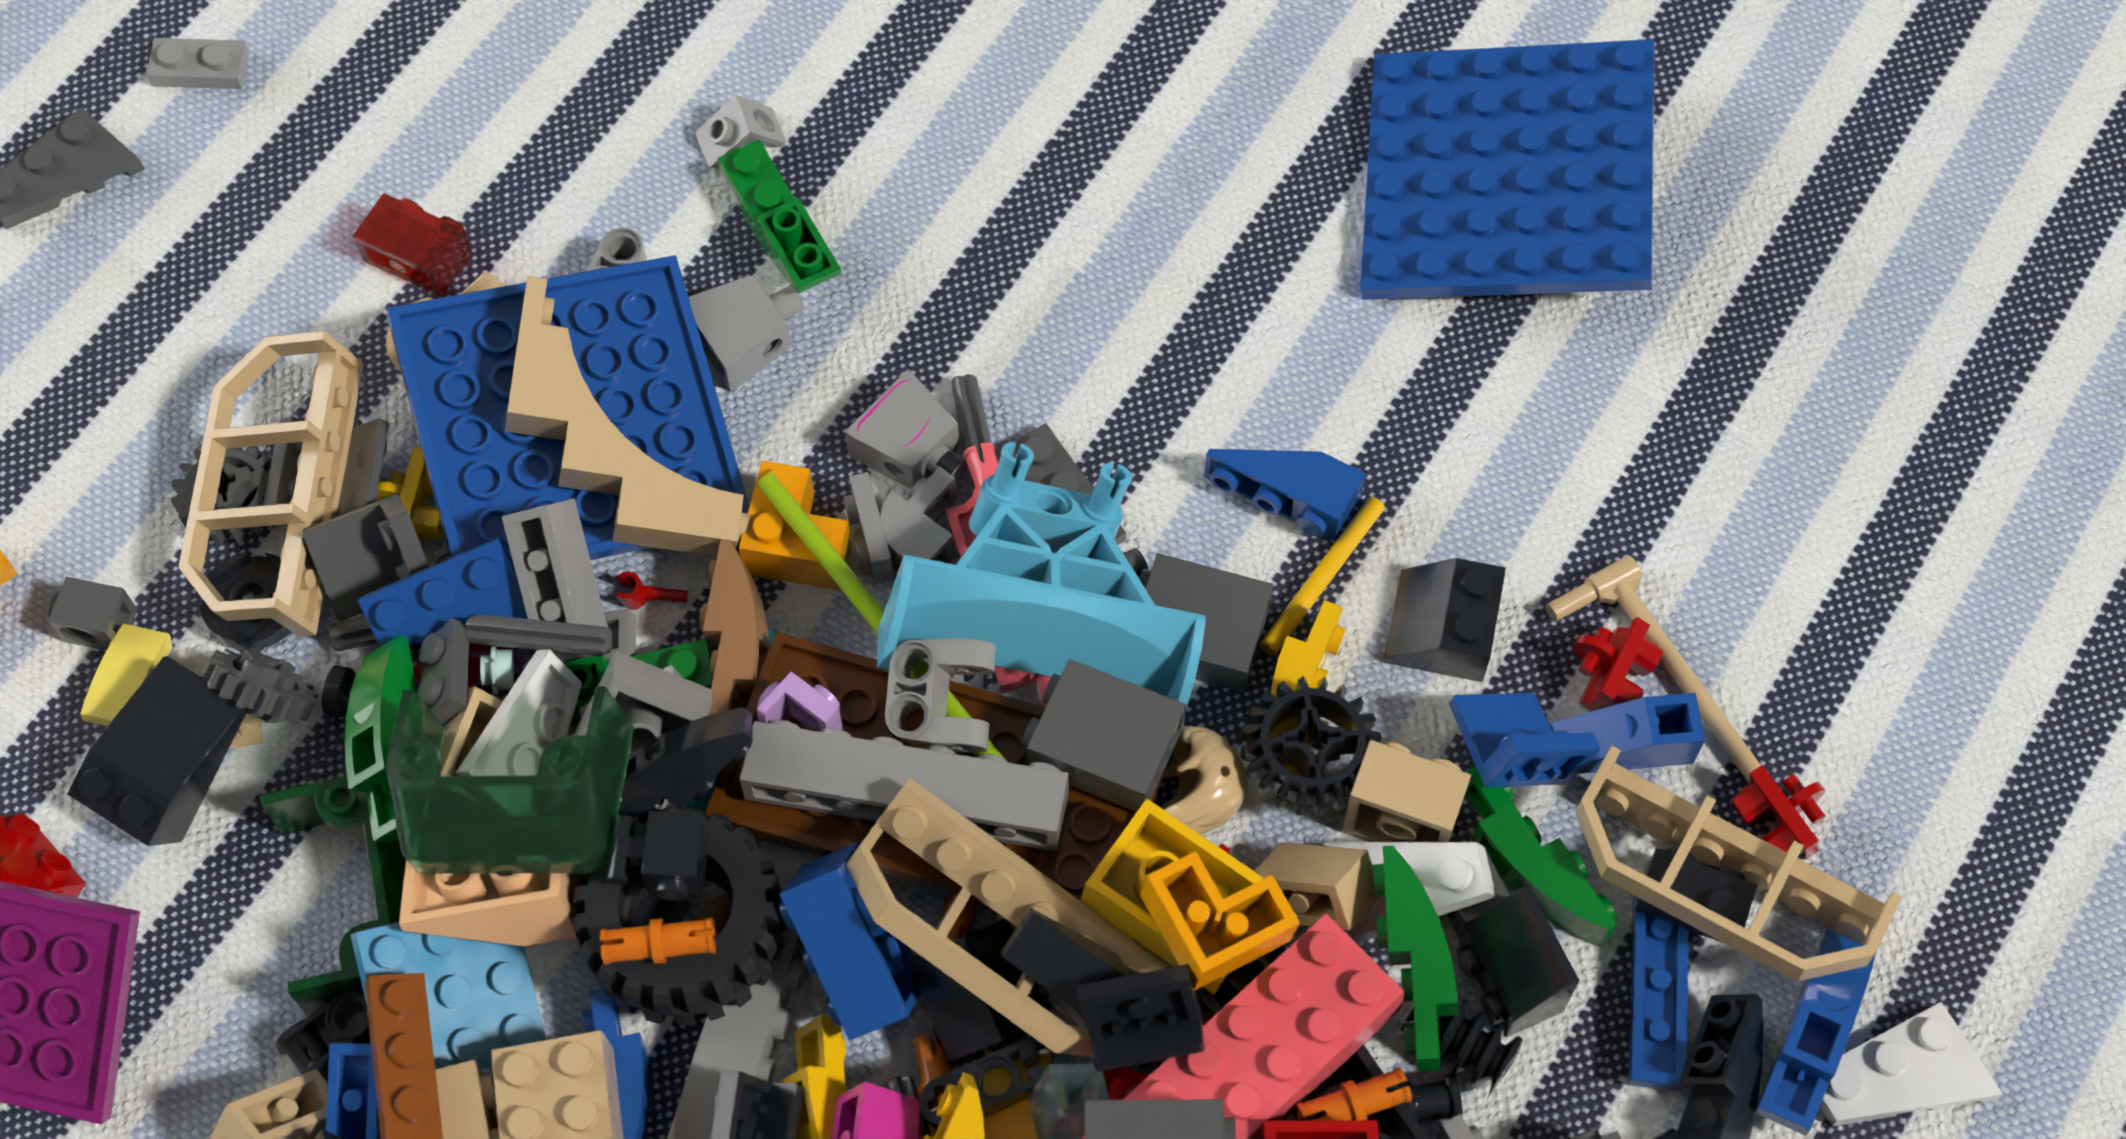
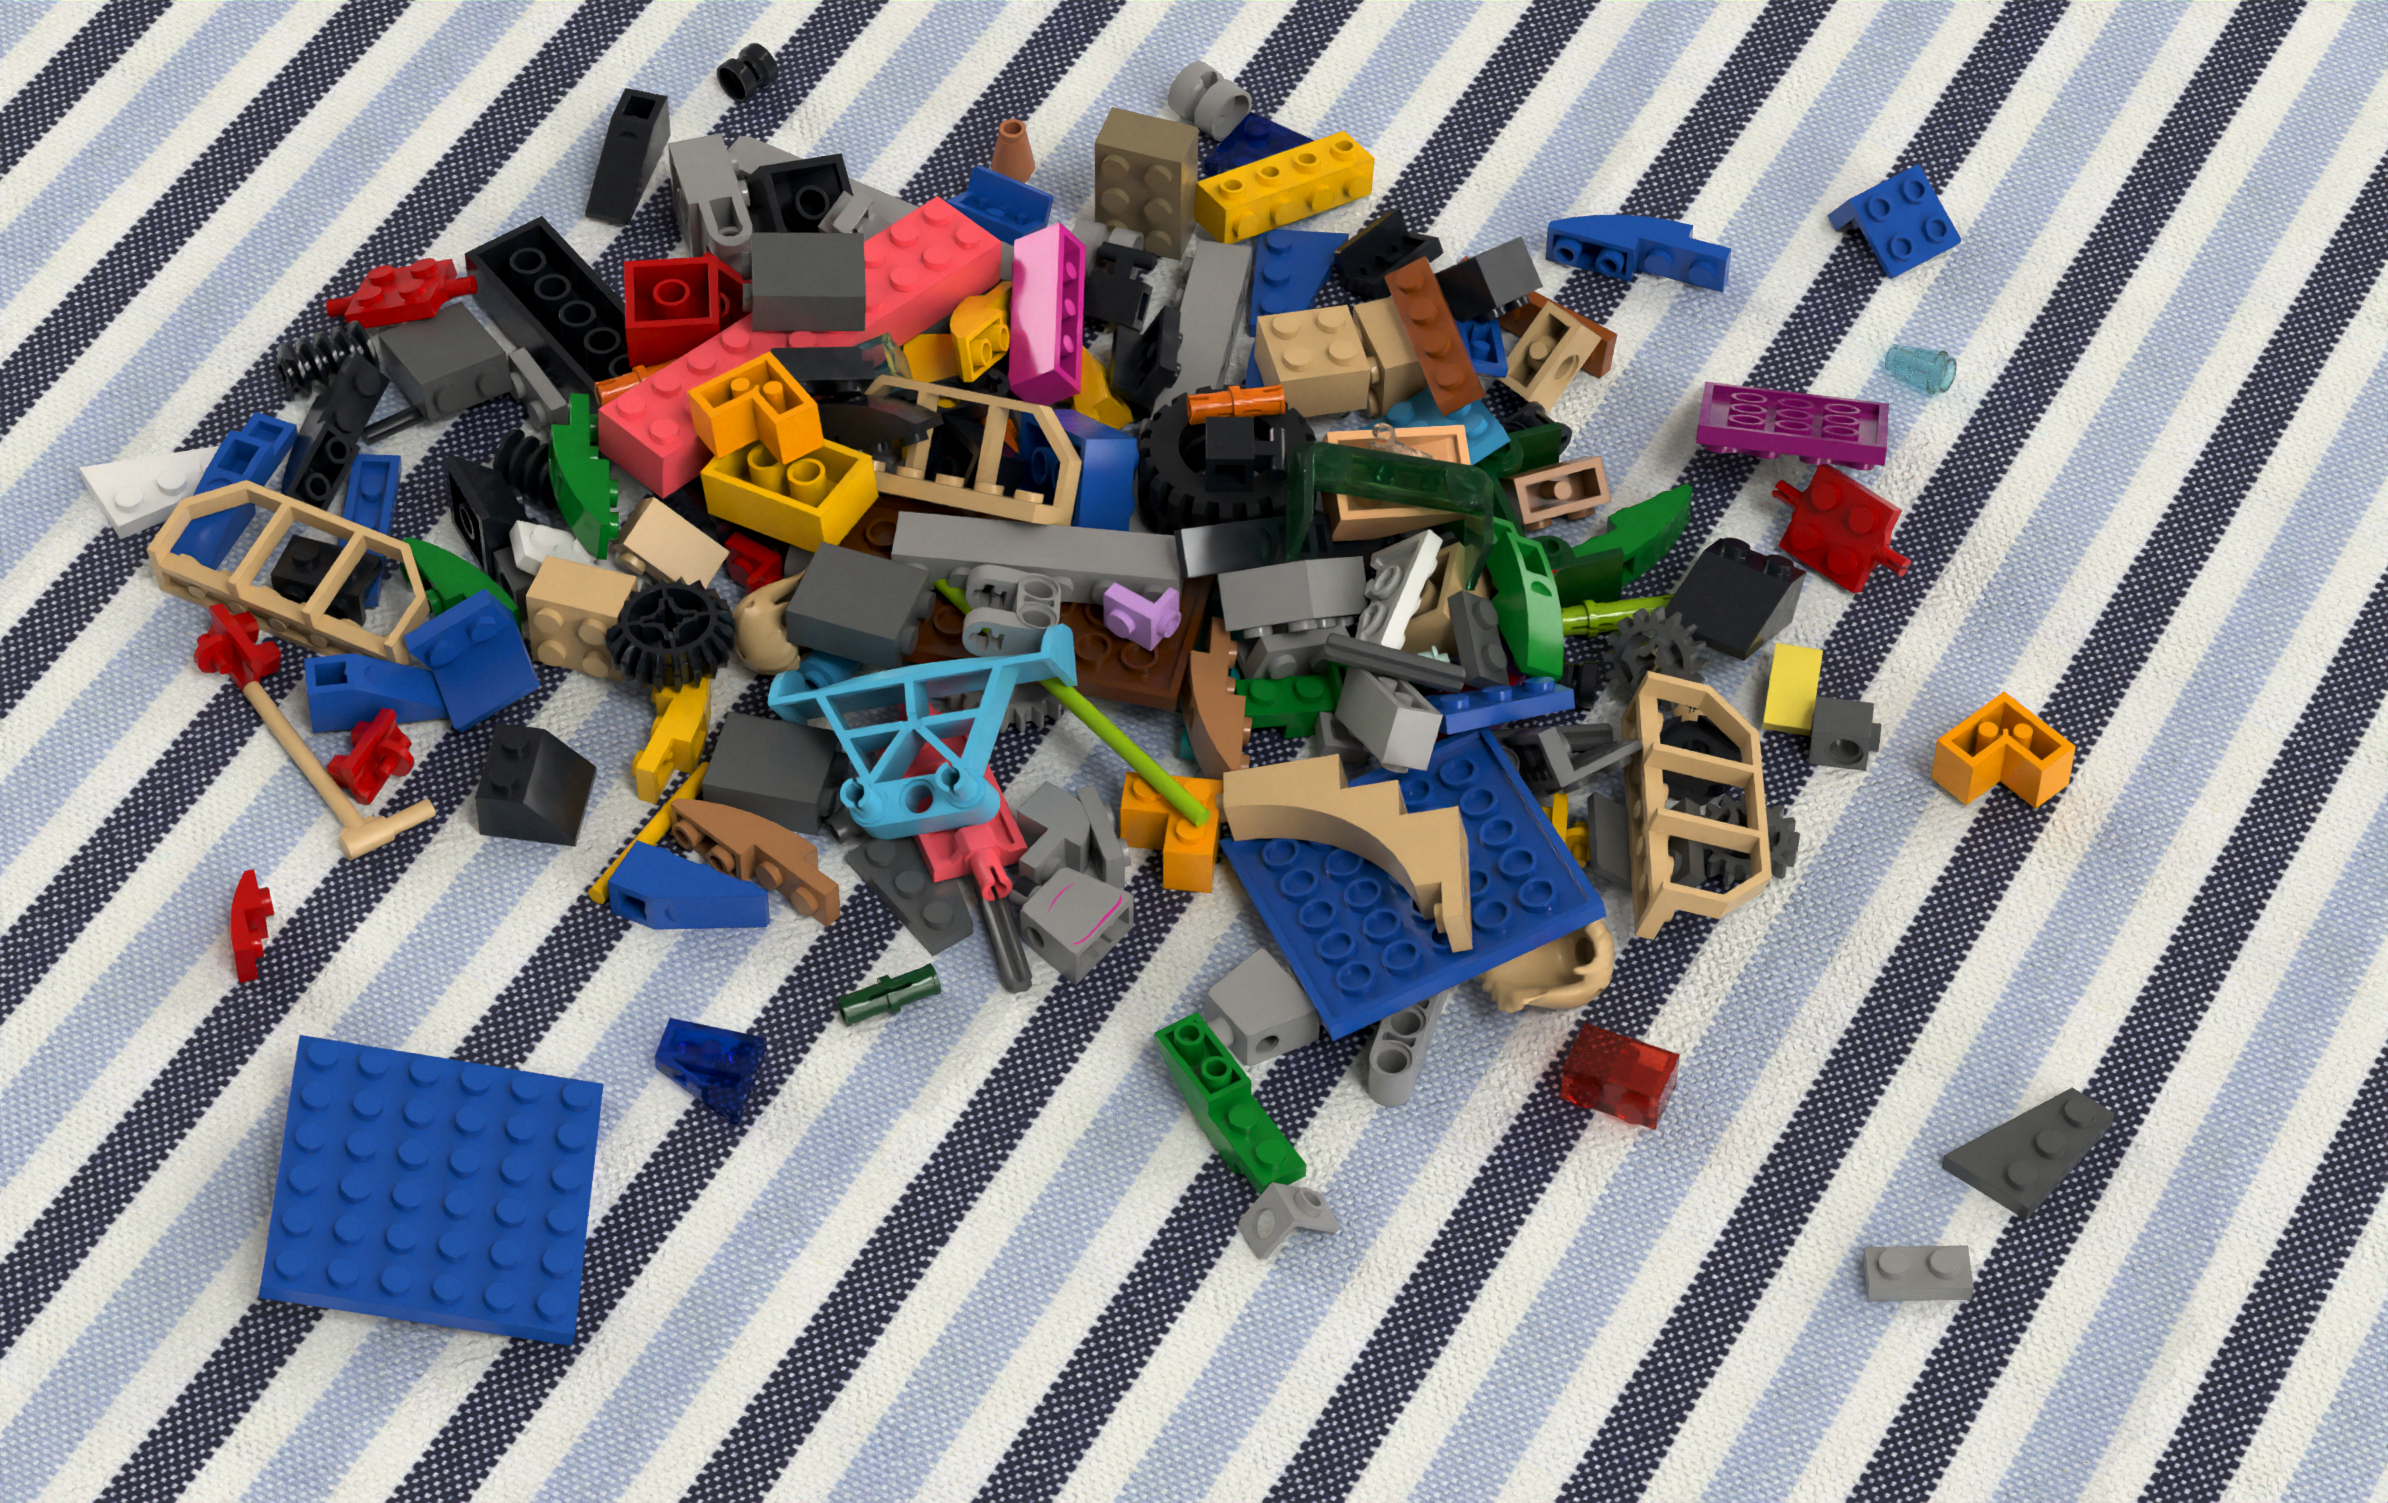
camera: 175 degrees right, 15 degrees down
none -> red slope [230,869,274,983]
none -> clear blue wing [655,1018,767,1125]
none -> medium nougat slope [670,798,840,927]
none -> dark green pin [836,963,942,1027]
none -> clear hand [1368,423,1433,467]
none -> medium nougat brick [1498,456,1612,531]
none -> lime pin [1561,593,1675,638]
none -> green slope [1572,483,1693,588]

